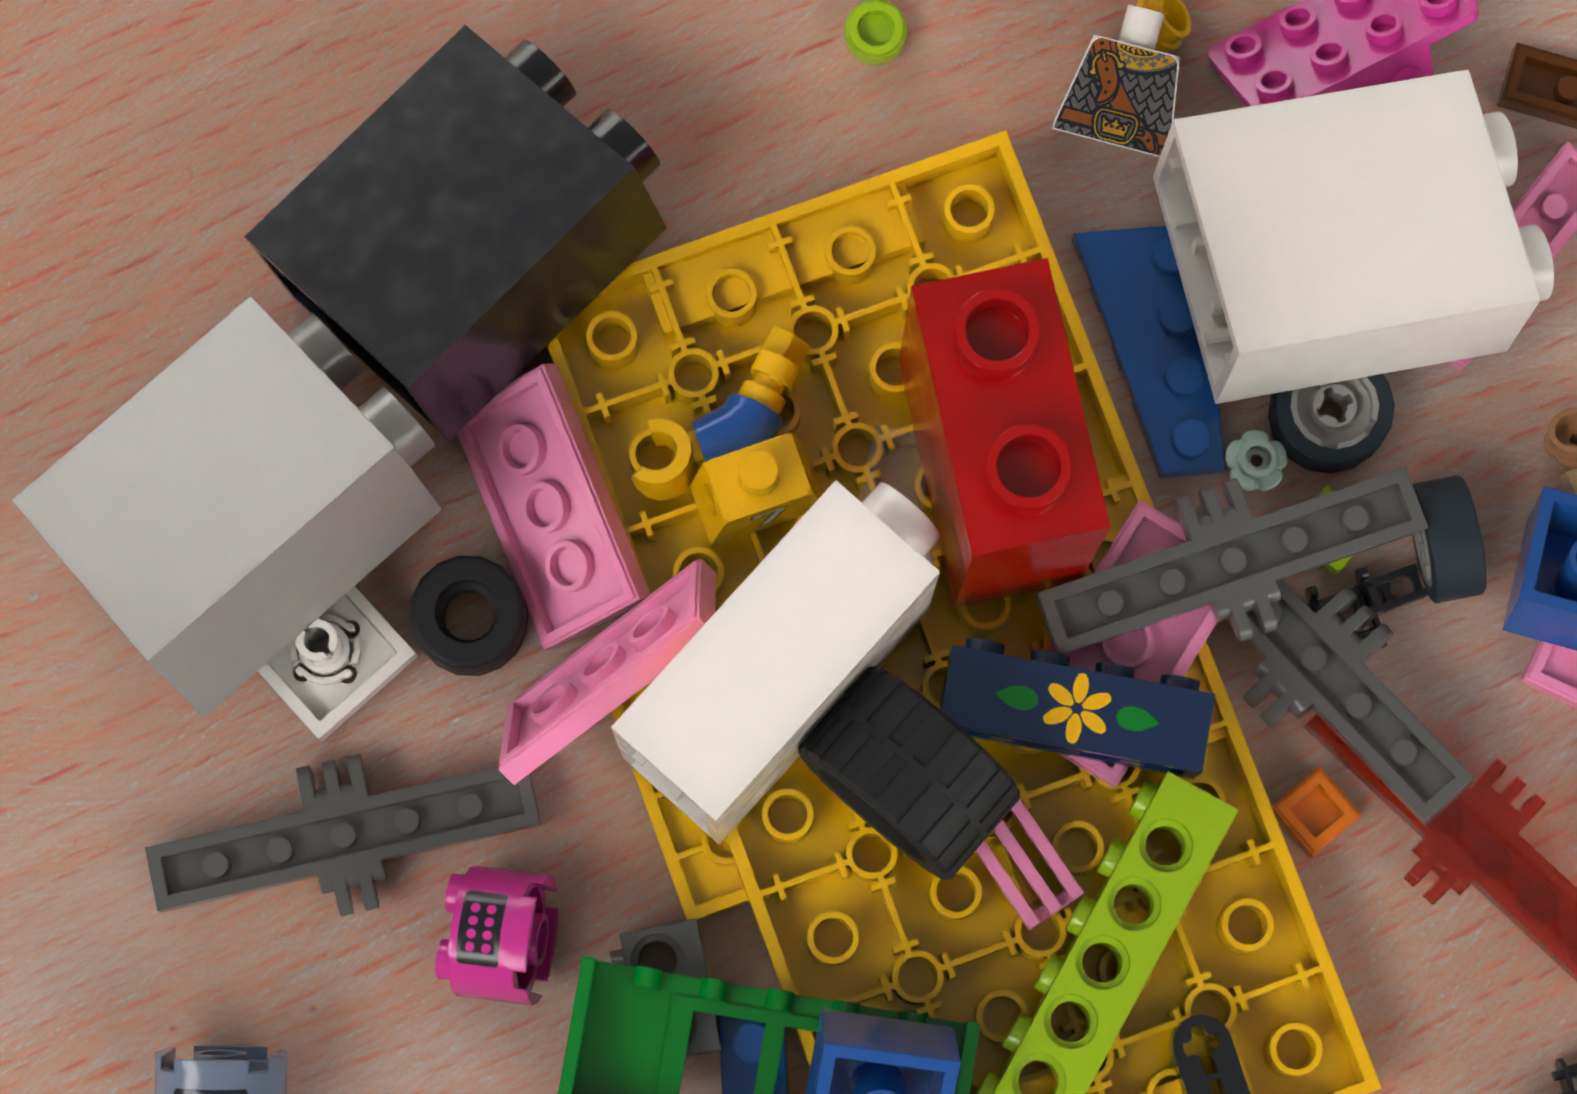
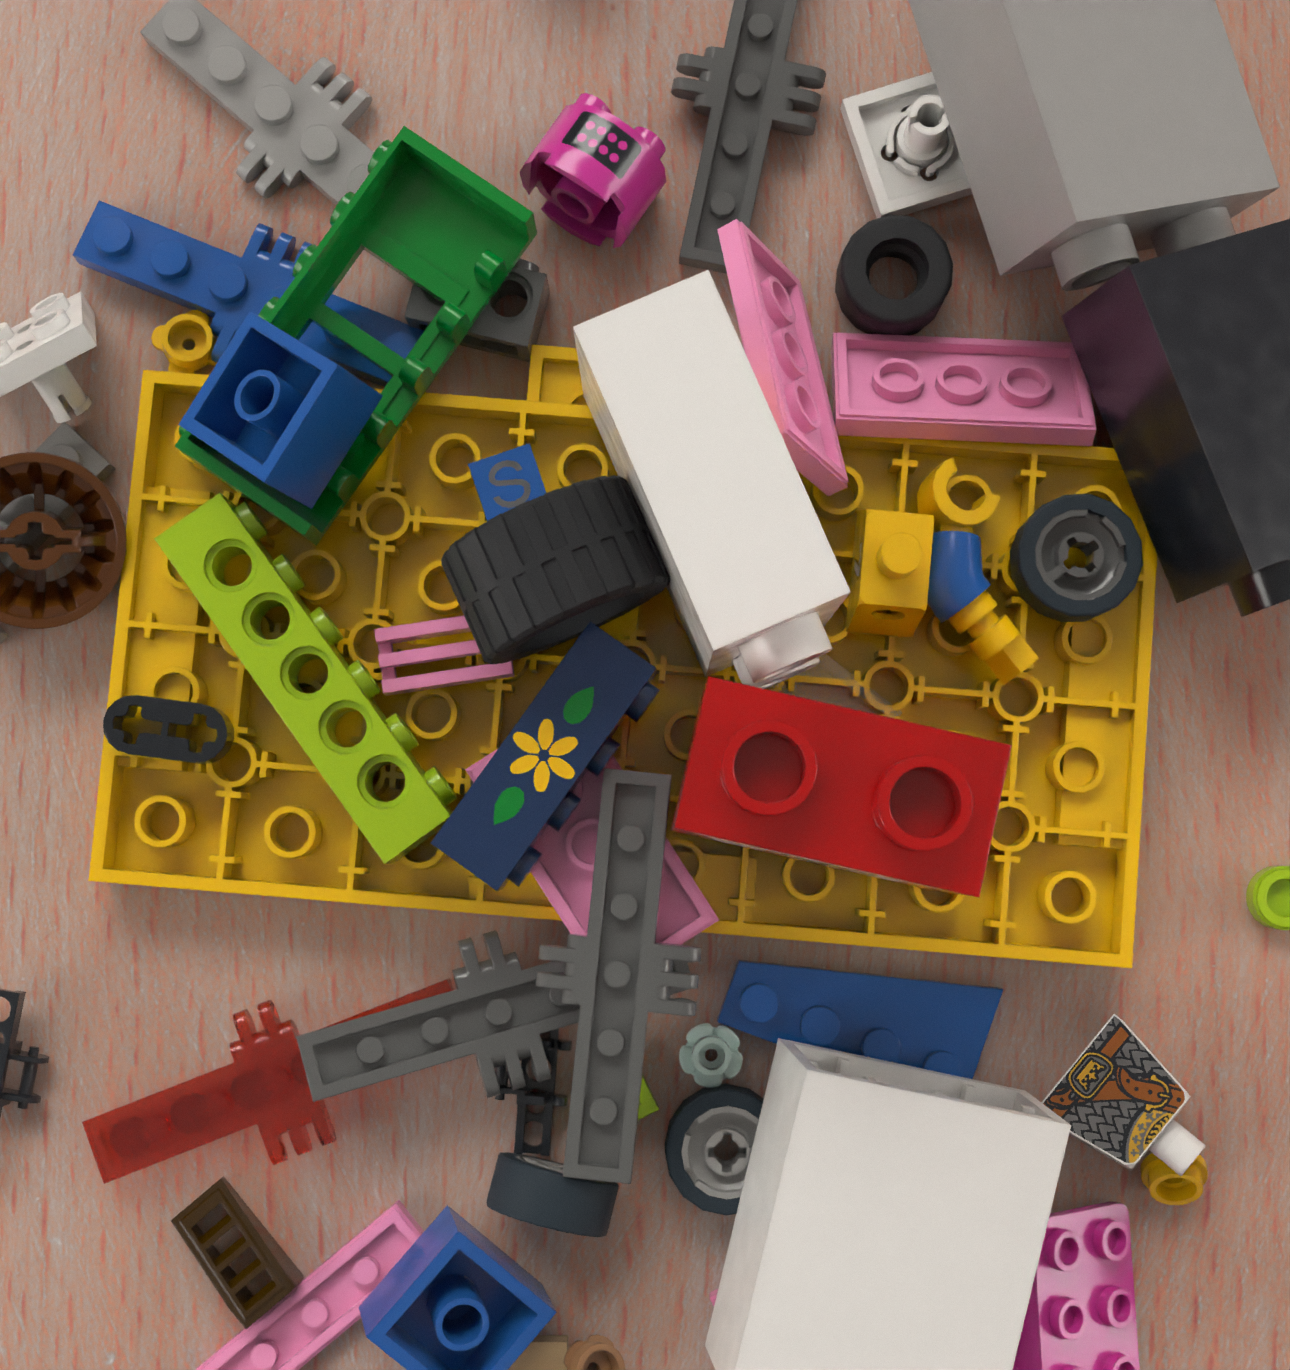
camera: 120 degrees right, 5 degrees up
orange tile [1271,766,1362,858] -> none
none -> blue tile [468,443,546,521]
none -> wheel [1010,494,1143,622]

